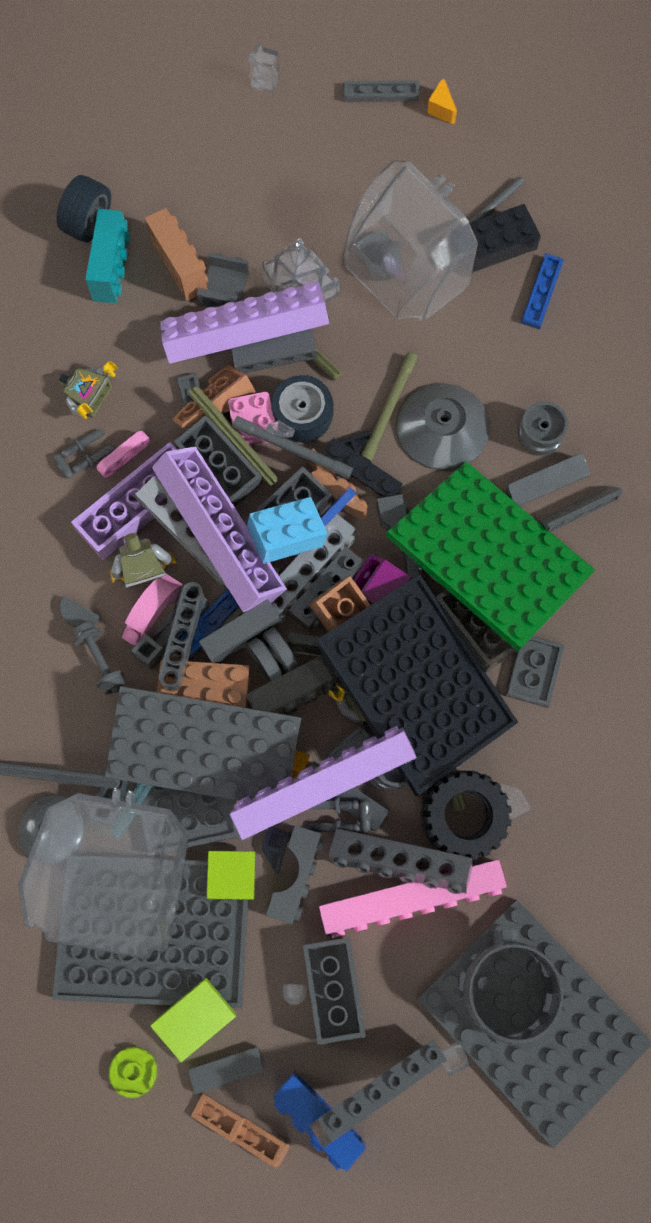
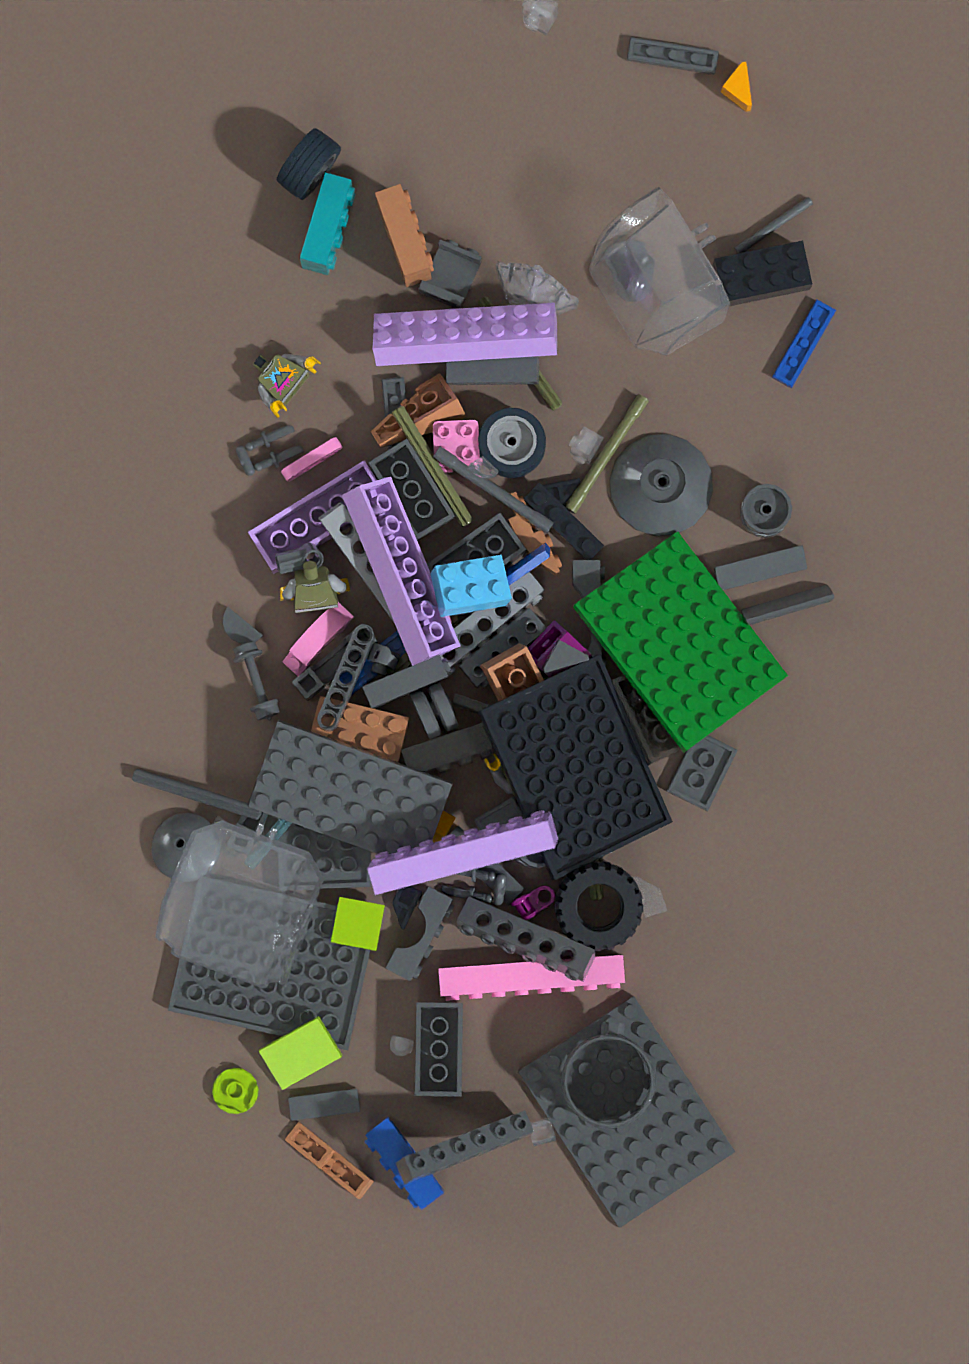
camera: 10 degrees right, 10 degrees up
none -> dark grey piece [275,543,323,574]
none -> dark grey piece [366,643,400,676]
none -> magenta piece [510,886,555,921]
none -> dark grey slope [542,639,589,673]
none -> clear brick [569,427,604,465]

